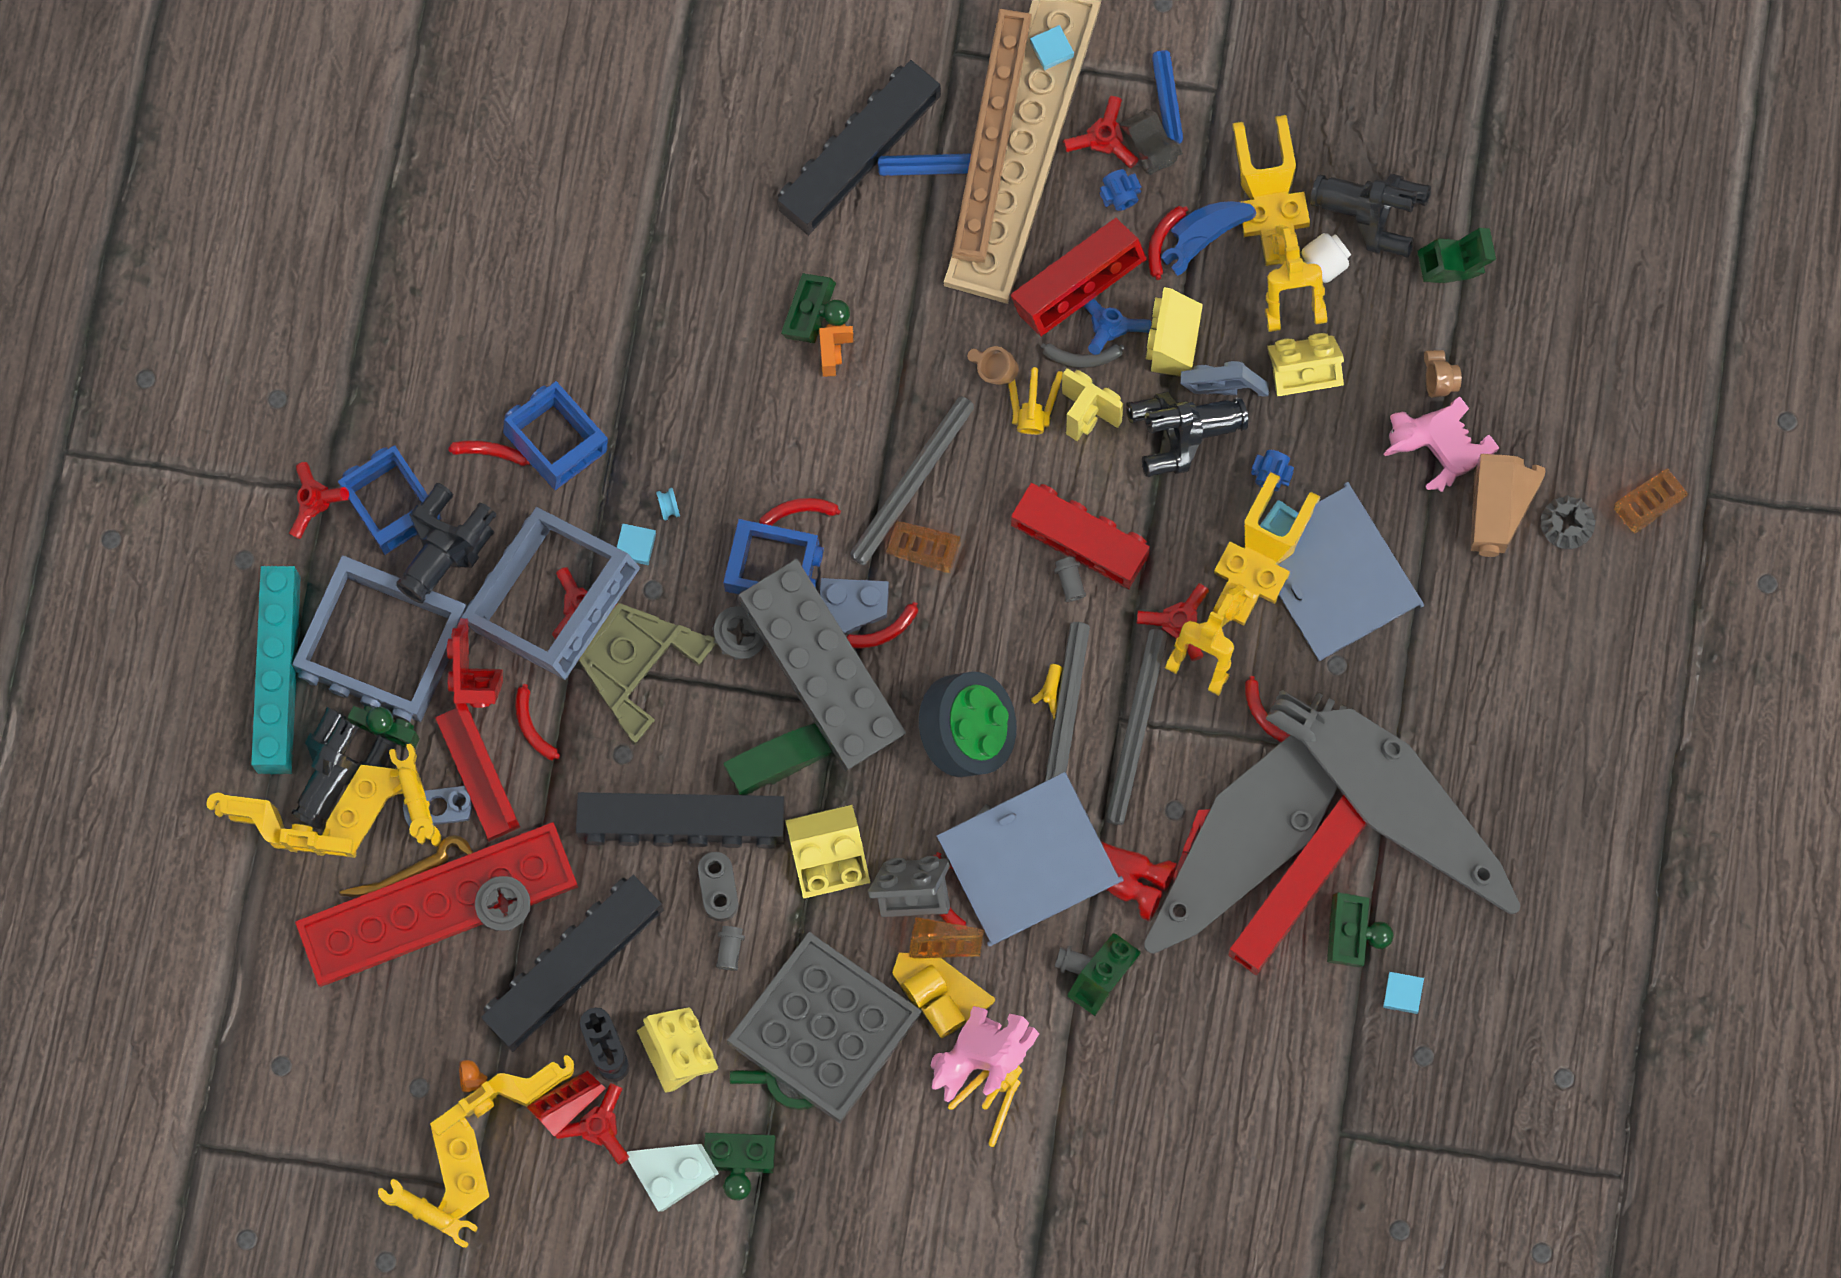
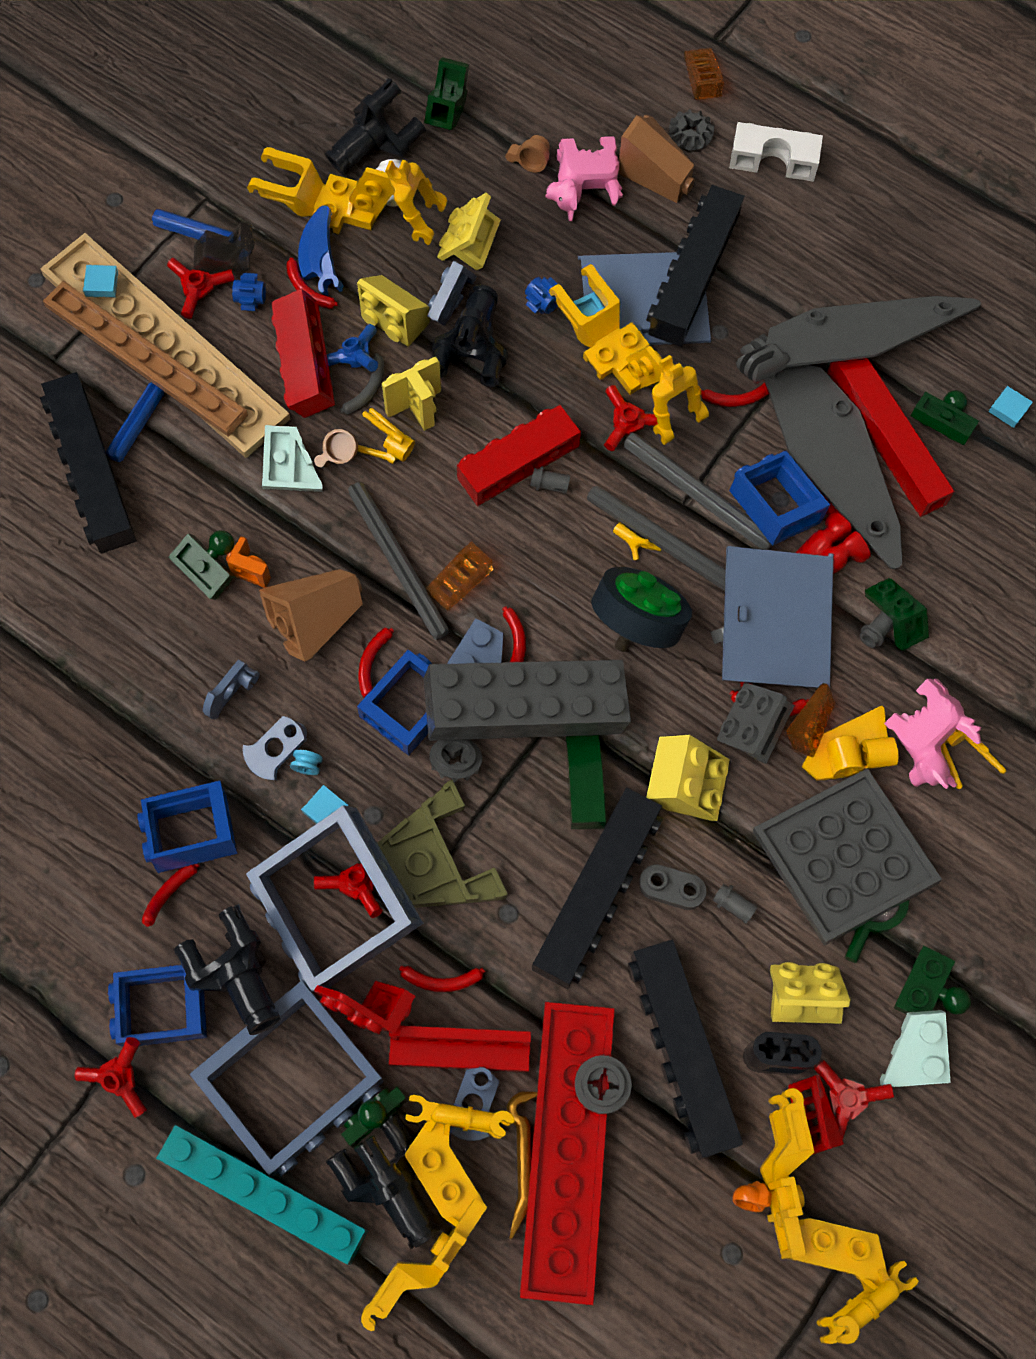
camera: 70 degrees left, 5 degrees down
none -> sand blue piece [203,659,260,719]
none -> piece [243,716,307,780]
none -> medium nougat slope [259,569,363,662]
none -> light aqua wing [262,425,323,492]
none -> black brick [646,185,745,347]
none -> white arch [729,122,823,182]
none -> blue window [729,451,830,546]

